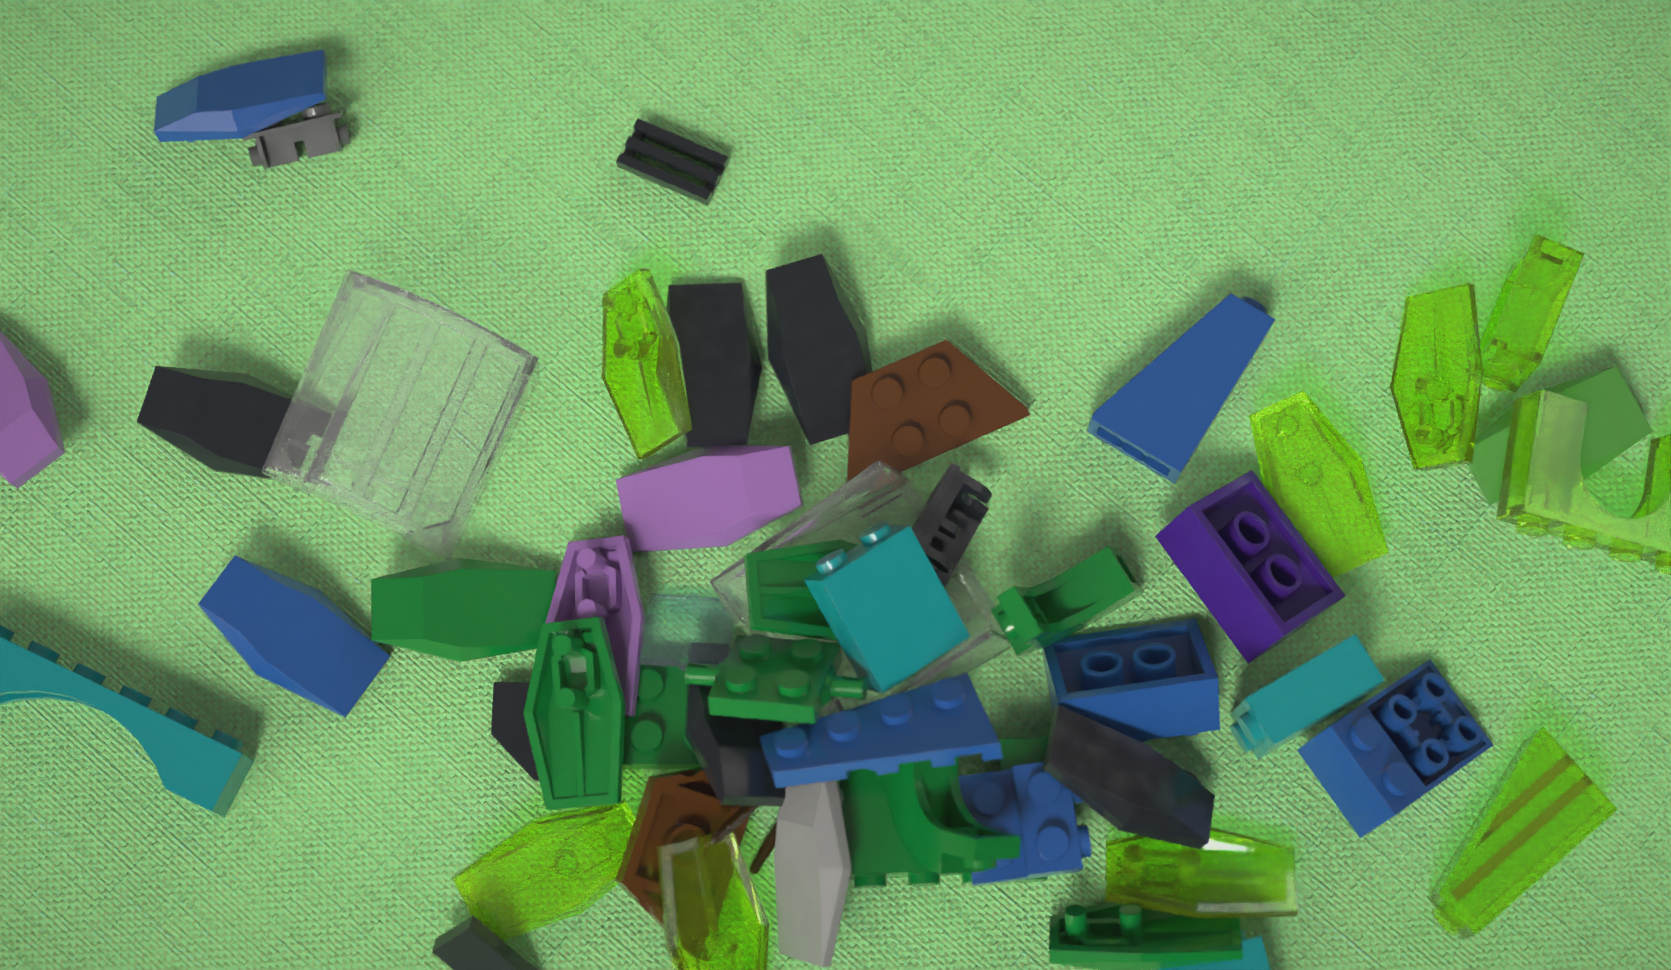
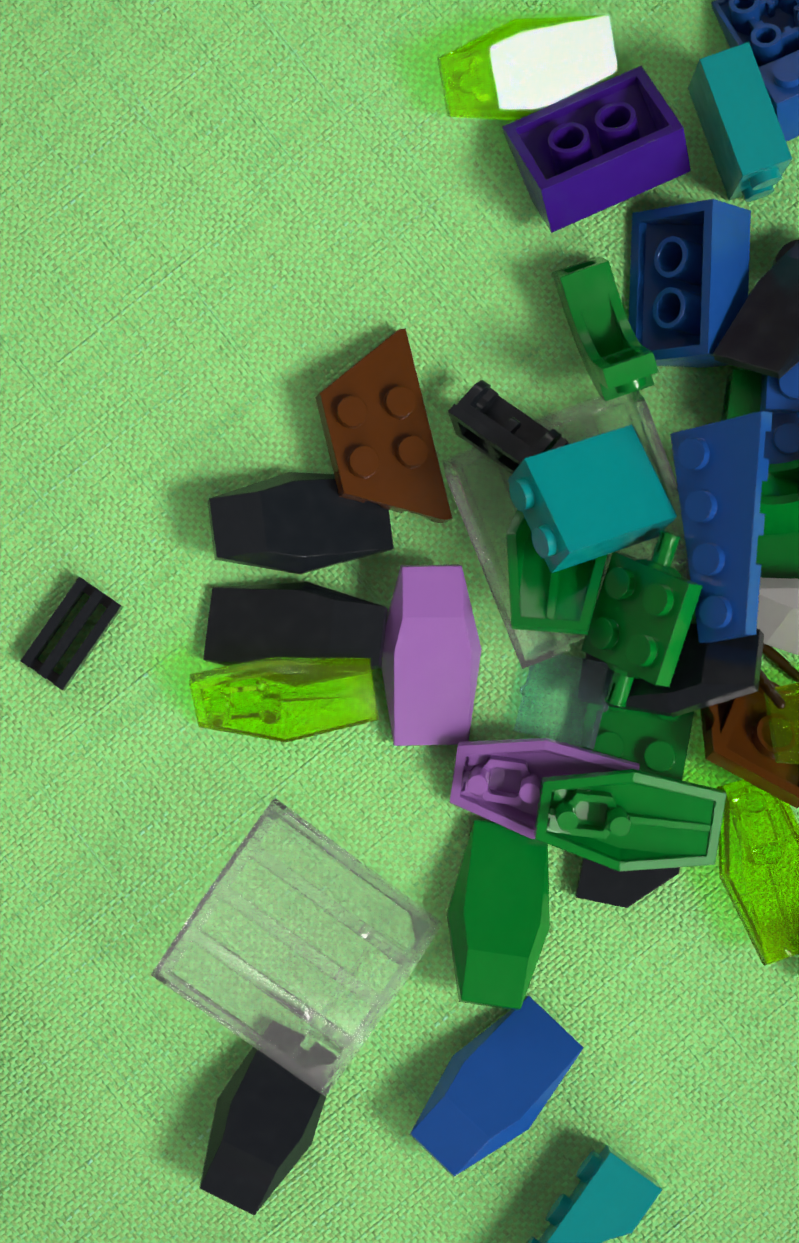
camera: 80 degrees left, 10 degrees up
blue slope [1087,293,1275,484] -> none

